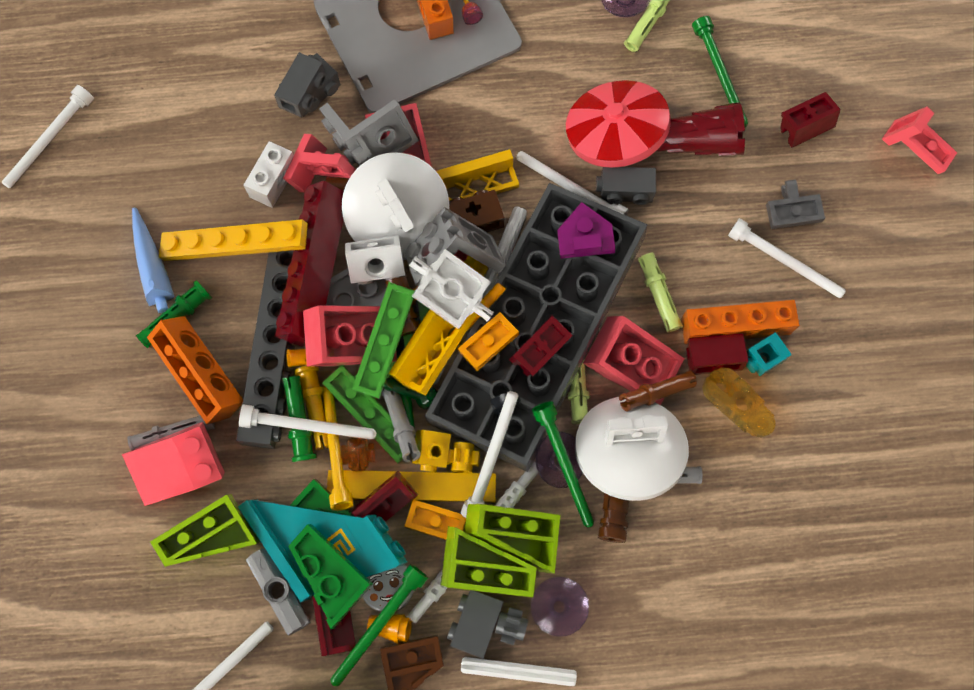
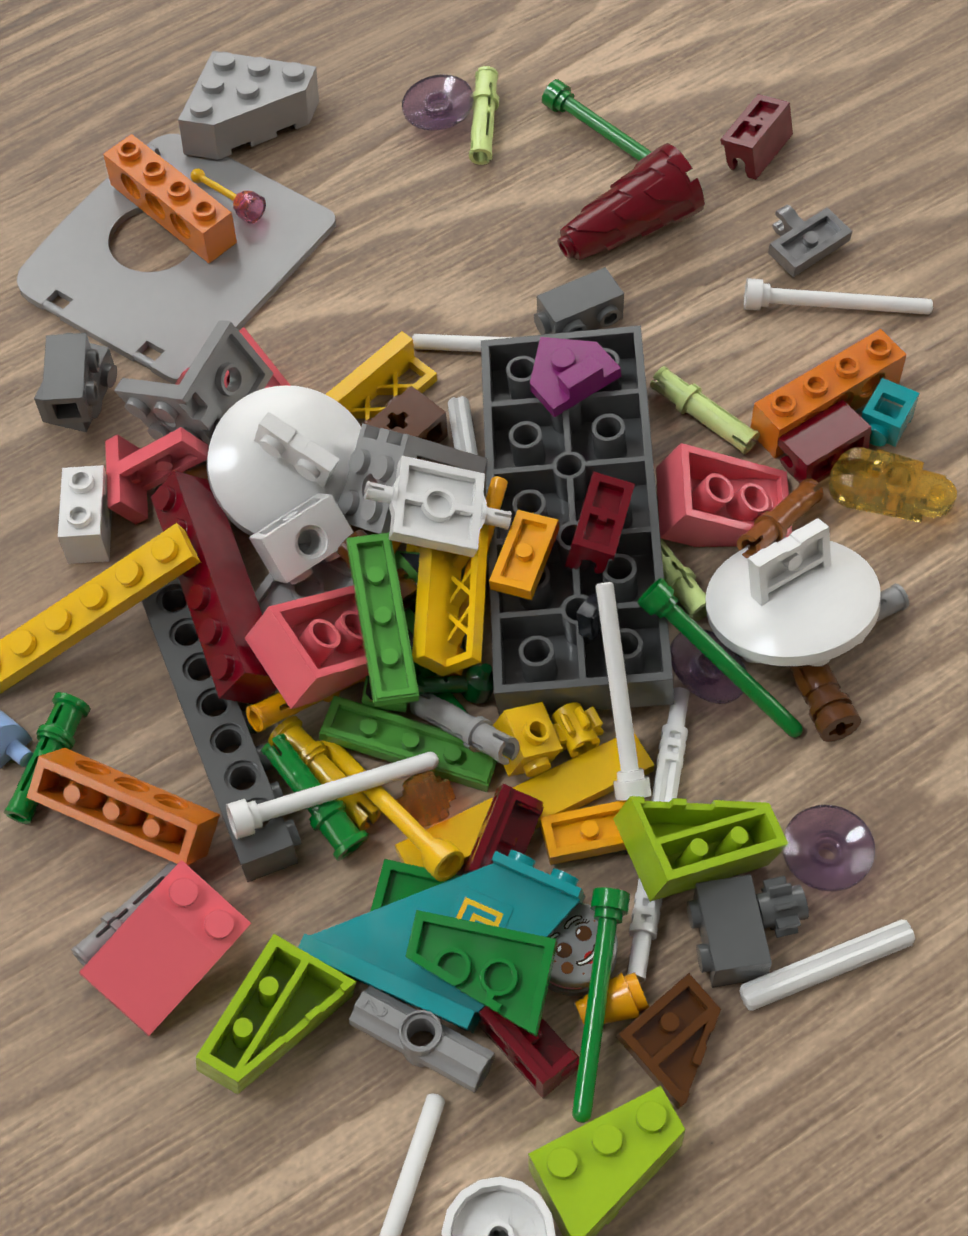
camera: 25 degrees left, 15 degrees down
lime wedge [465,504,561,574] -> none
dish [566,80,671,168] -> none
coral bracket [882,106,957,174] -> none

